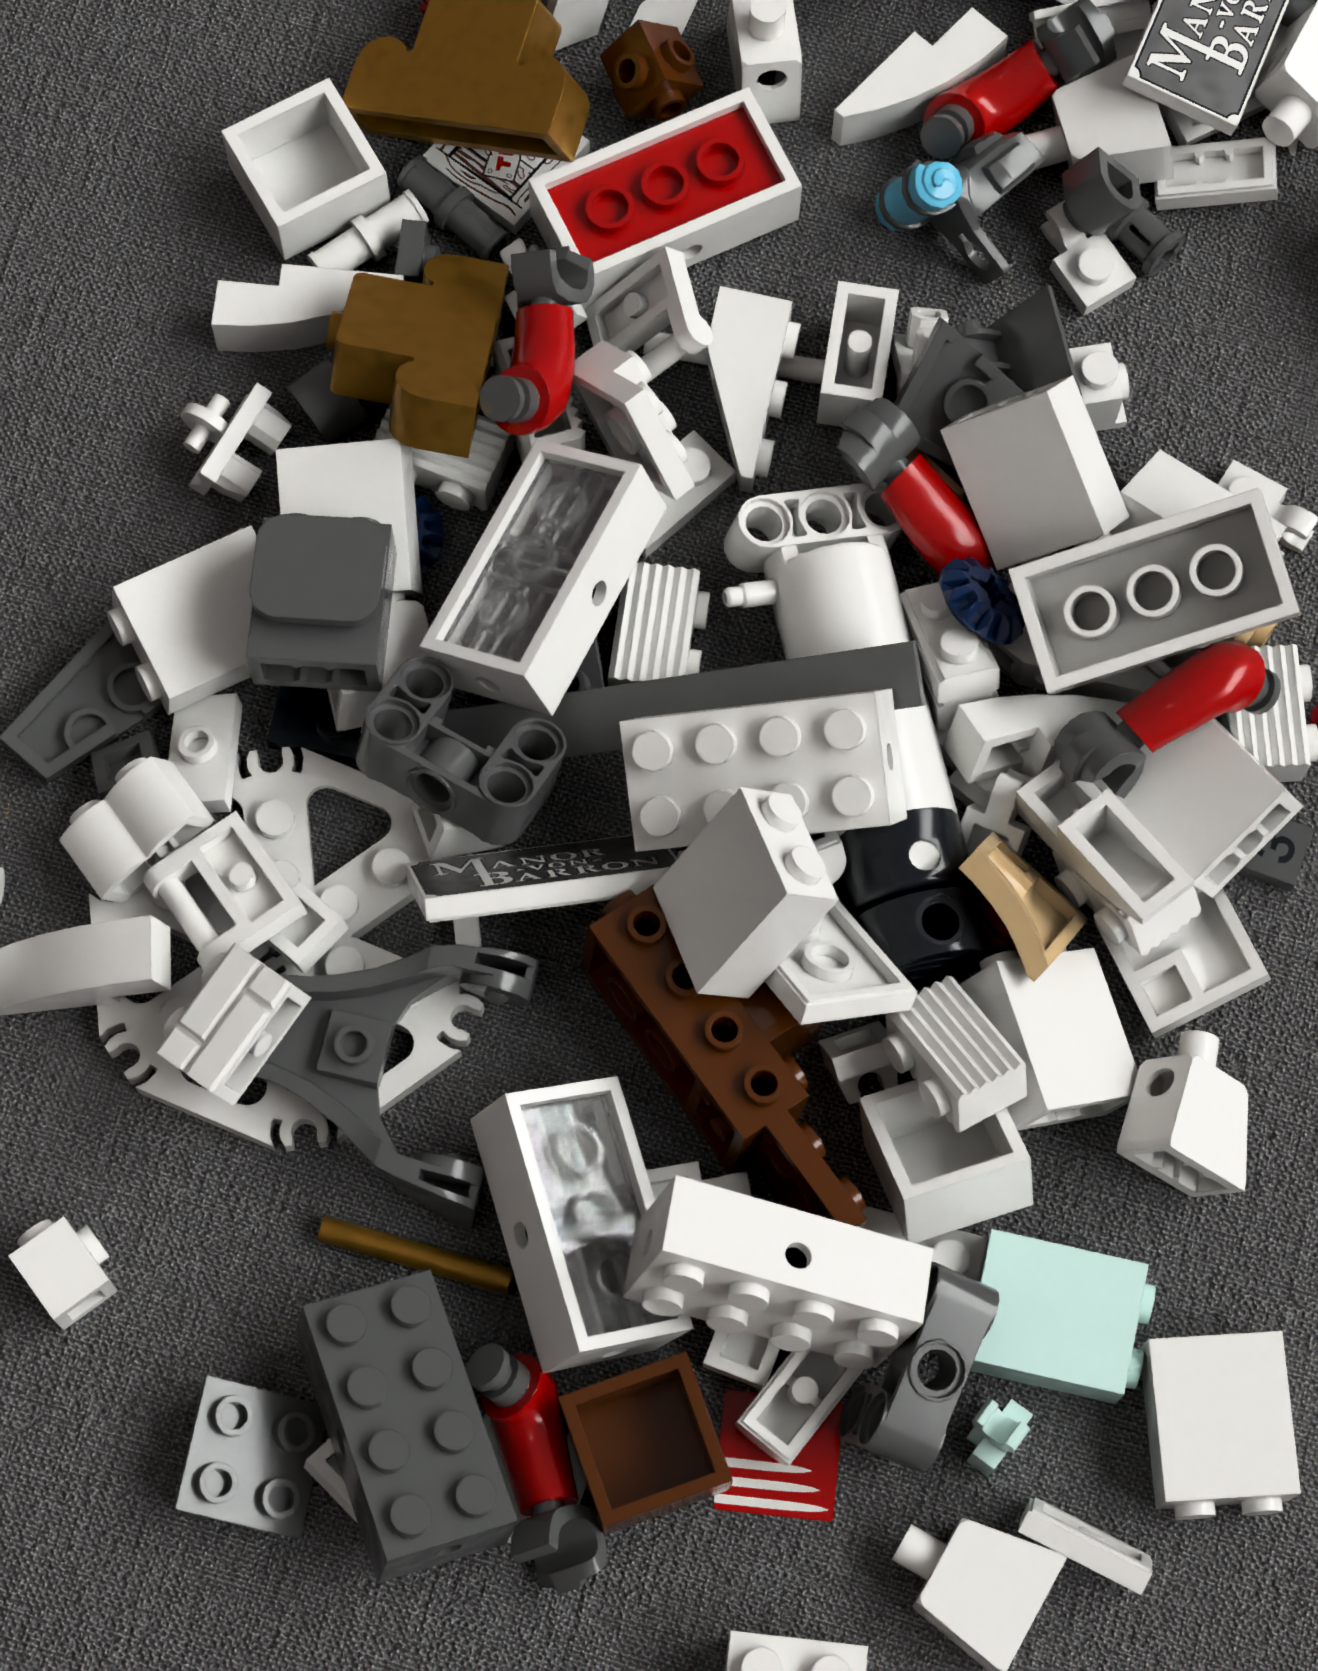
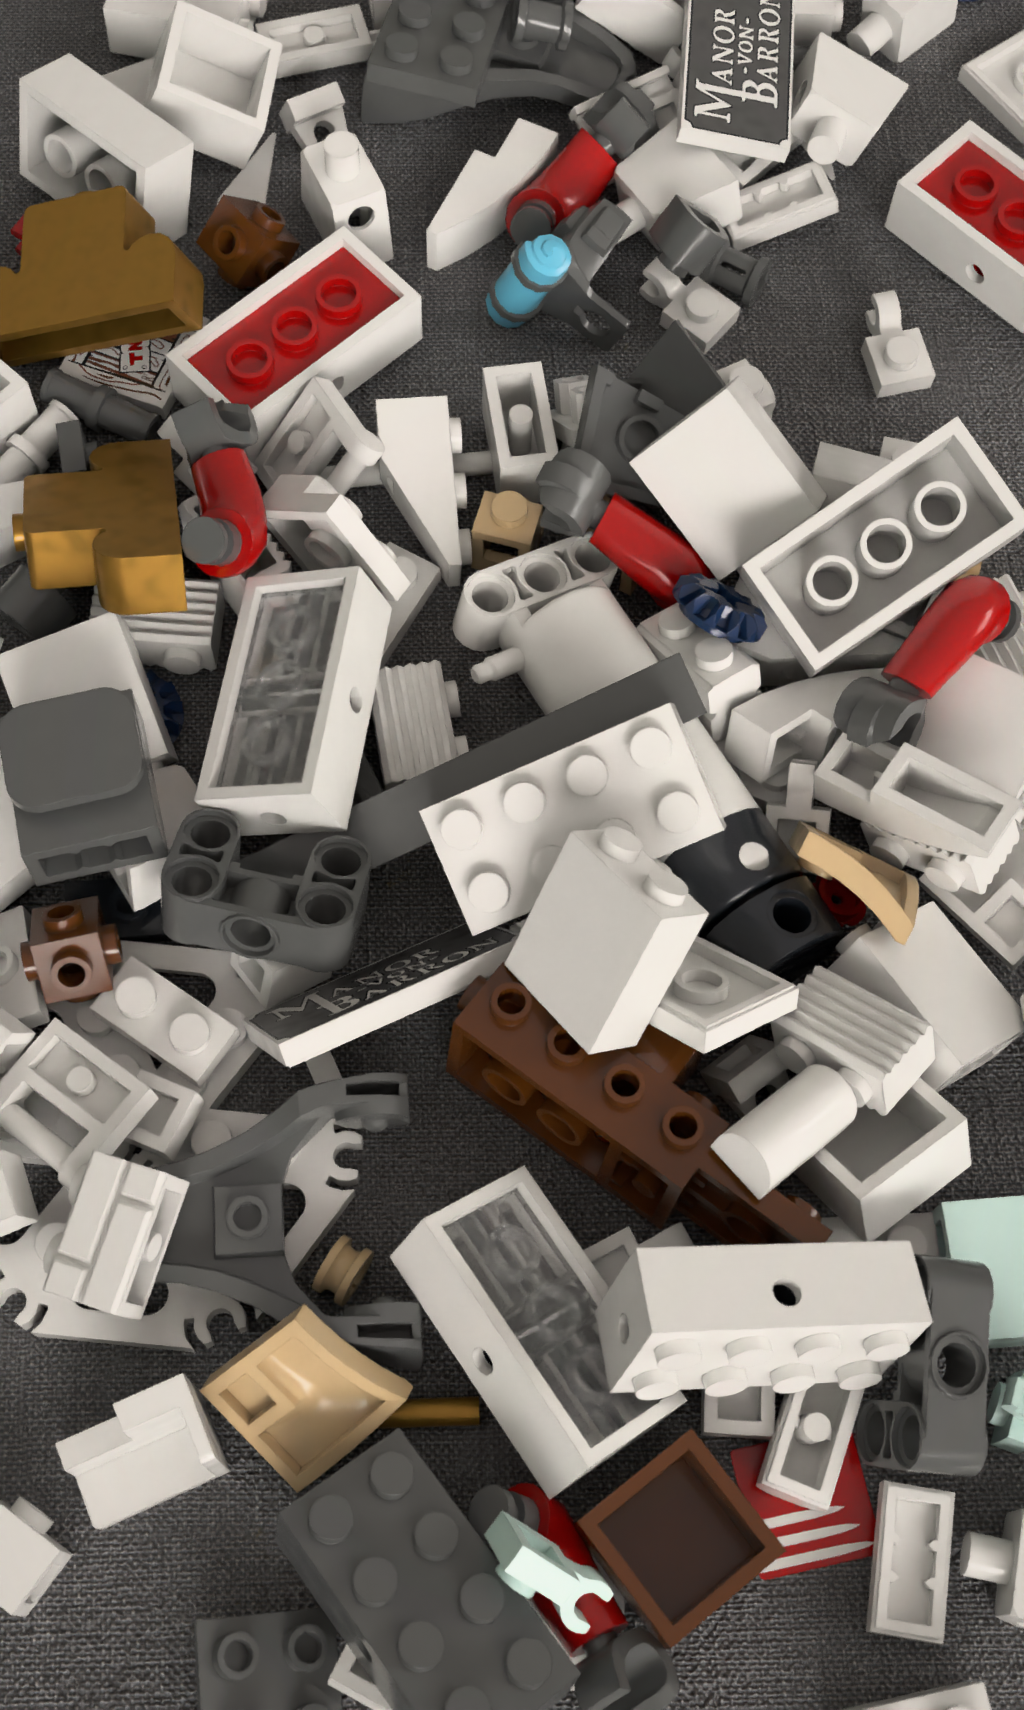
camera: 20 degrees left, 5 degrees down
none -> reddish brown brick [20,895,123,1004]
none -> white panel [55,1373,231,1530]
none -> white plate [90,955,240,1089]
none -> tan plate [200,1303,413,1493]
none -> tan bush [312,1234,374,1307]
none -> tan brick [471,490,544,570]
none -> light aqua plate [484,1510,614,1634]
none -> white brick [710,1064,857,1200]
none -> white plate [861,290,936,398]
none -> white plate [866,1480,955,1645]

